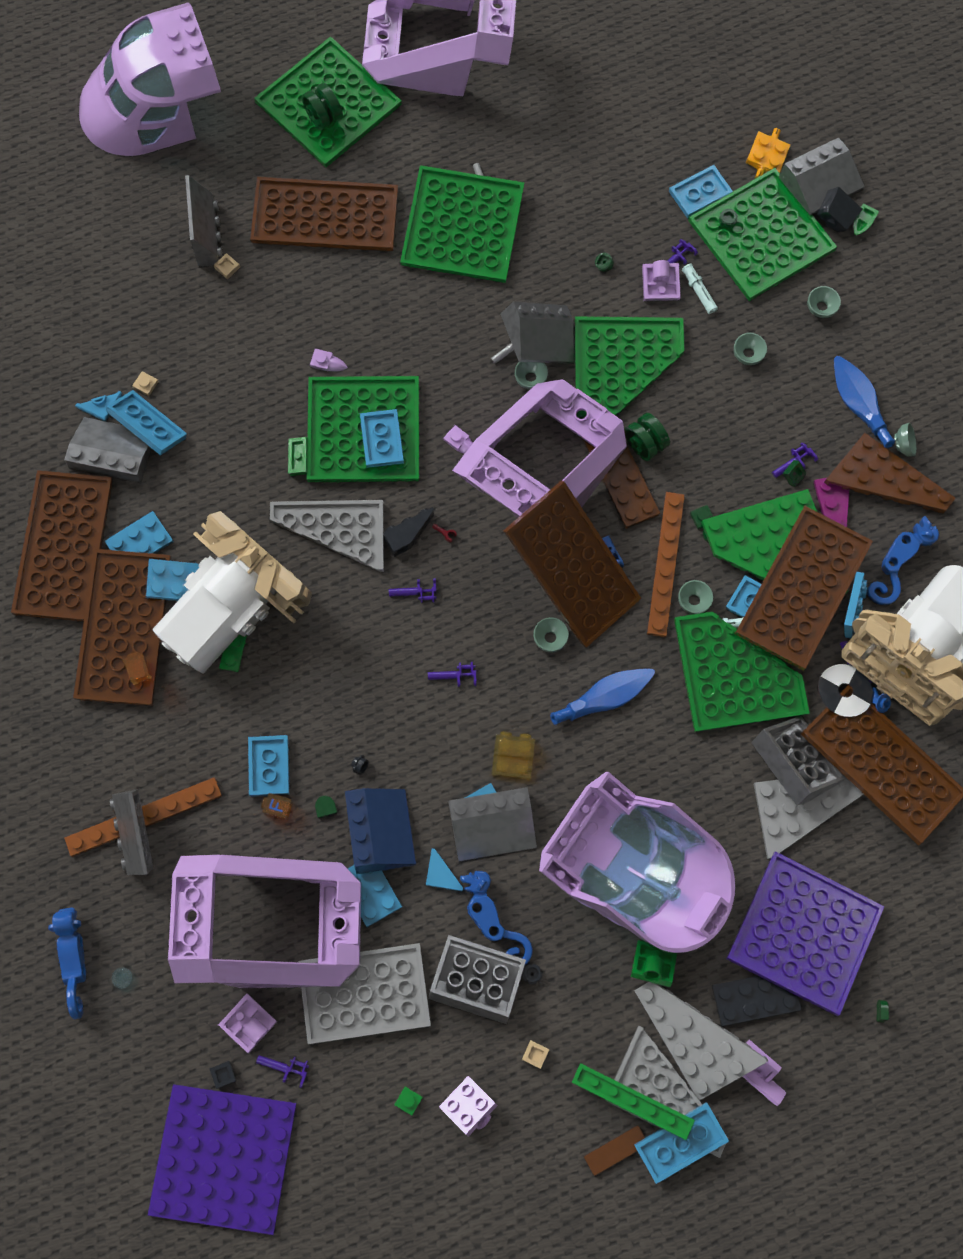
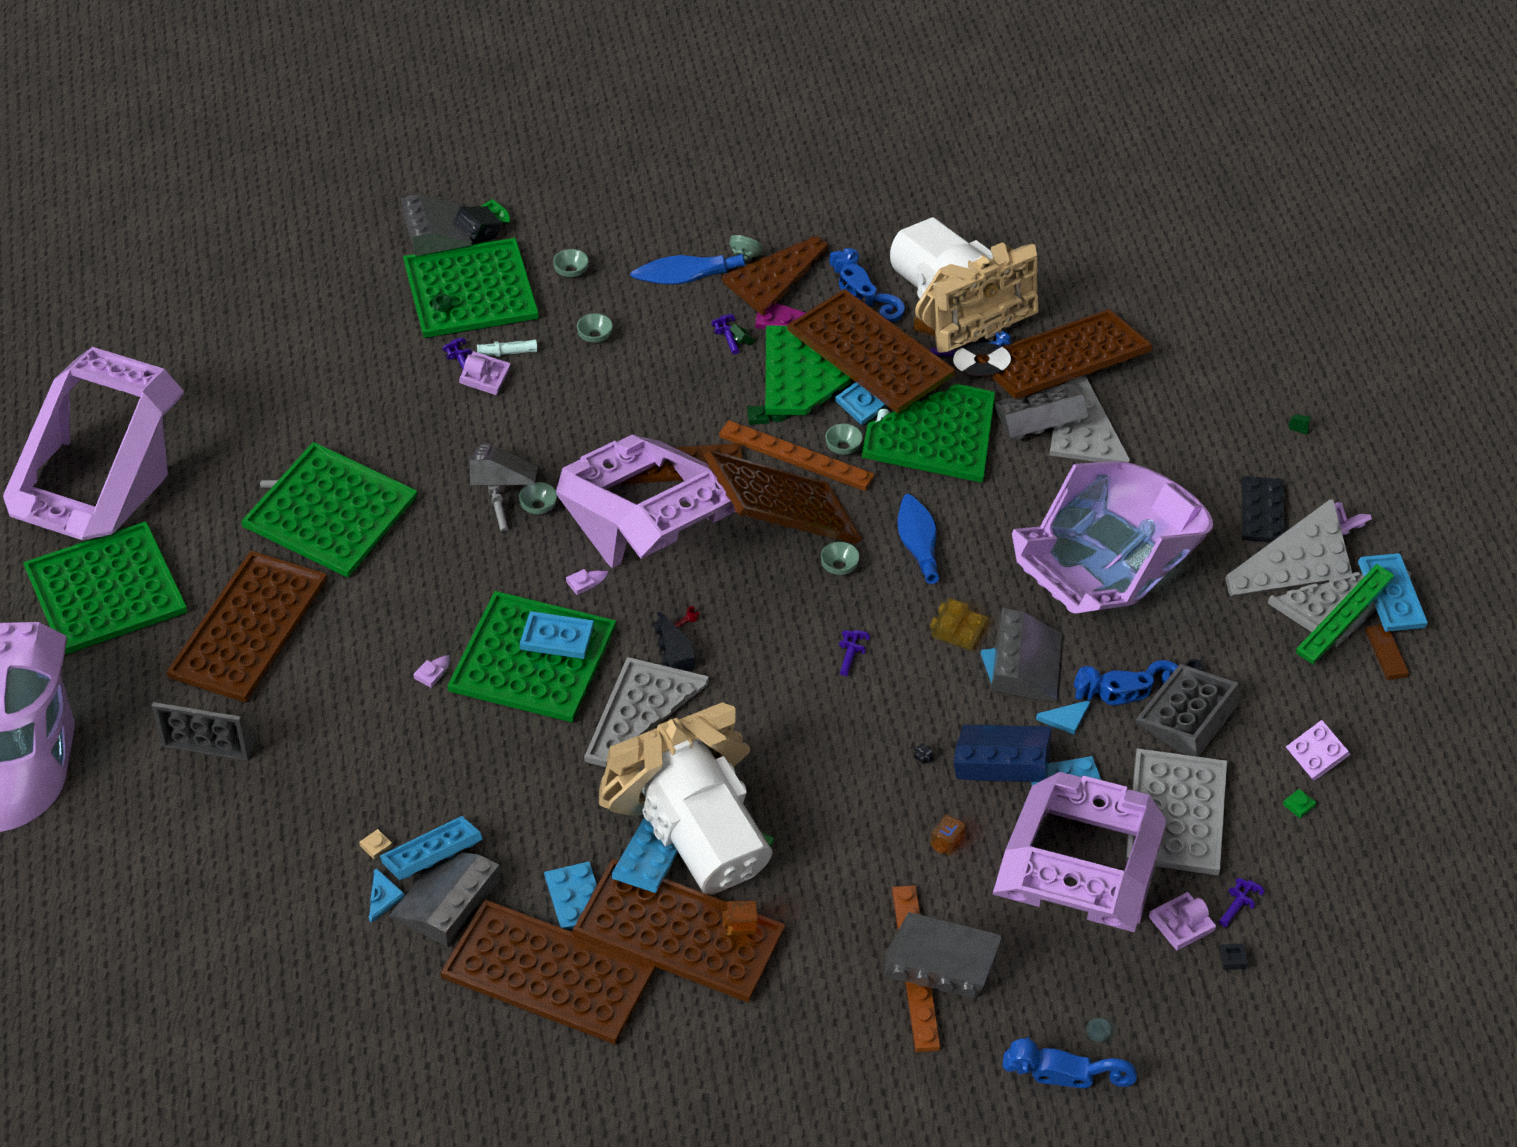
camera: 70 degrees left, 25 degrees down
dark purple plate [148,1084,297,1235] -> none
tan plate [214,253,240,279] -> none
dark azure plate [248,735,289,797] -> none
plate [288,437,307,476] -> none
dark green wheel [301,83,343,130] -> none
dark green tile [315,796,337,818] -> none
dark purple piece [389,578,436,603] -> none
tan plate [522,1040,549,1069] -> none
green plate [575,316,684,419] -> none
dark green tile [595,253,614,272] -> none
dark green wheel [624,413,670,461] -> none
green plate [631,940,677,987] -> none
dark azure plate [669,165,733,218] -> none
dark purple plate [726,851,884,1016] -> none
light orange plate [746,128,790,179] -> none
dark azure plate [844,572,867,639] -> none

